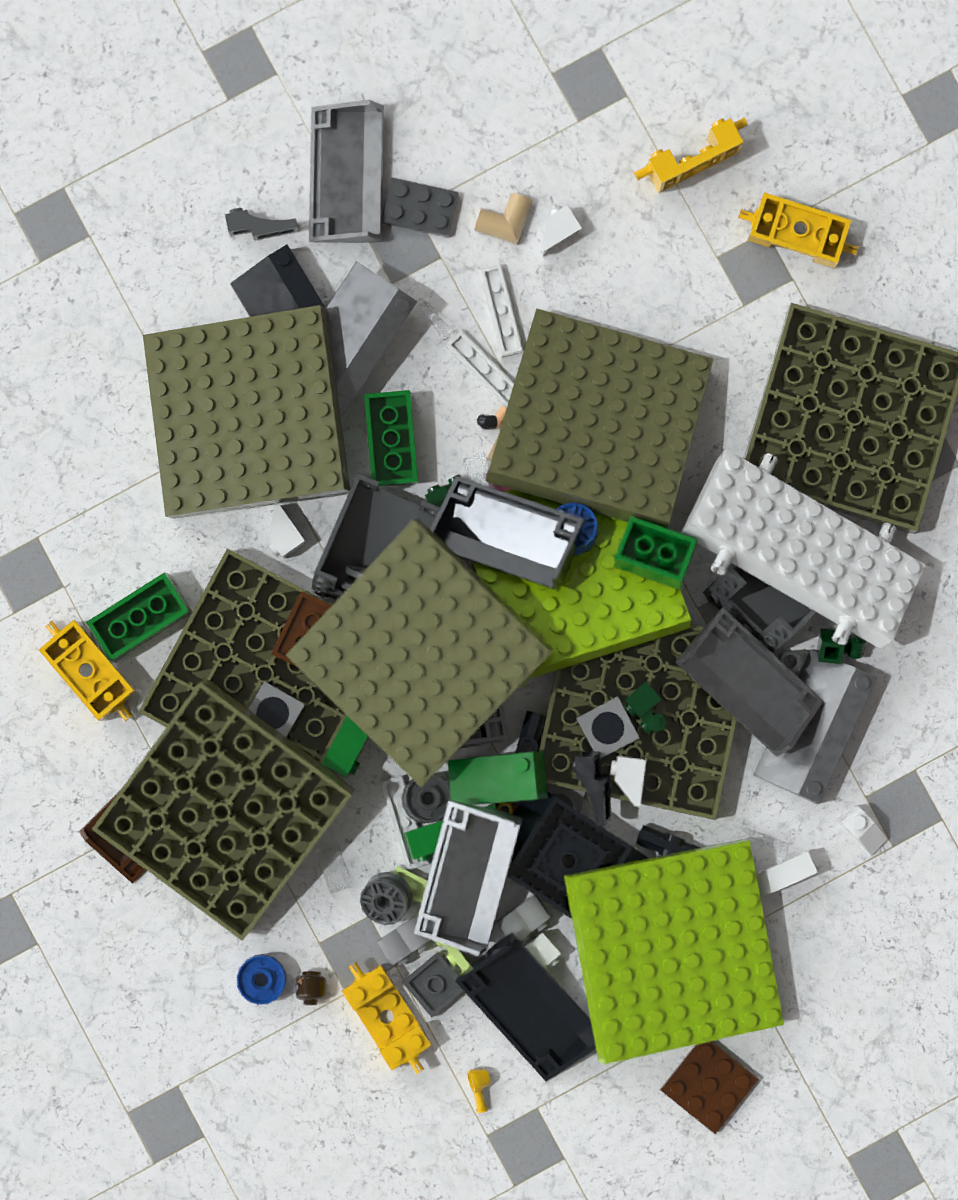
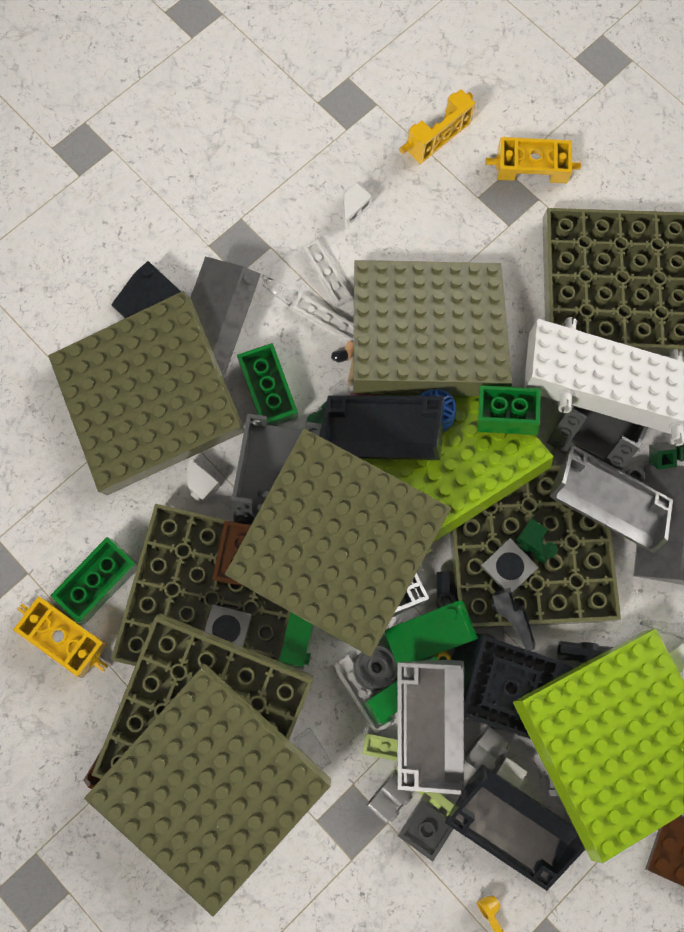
camera: 15 degrees left, 10 degrees down
dark grey slope [225,208,299,241] -> none
blue wheel [237,954,286,1005] -> none
dark brown head [296,971,326,1006] -> none
flat silver slope [309,100,384,243] -> none
yellow brick [341,962,432,1074] -> none
dark grey wheel [360,872,413,925] -> none
dark grey plate [382,178,458,238] -> none
tan brick [474,193,532,245] -> none
white slope [610,757,646,807] -> none
none -> olive brick [84,664,331,917]

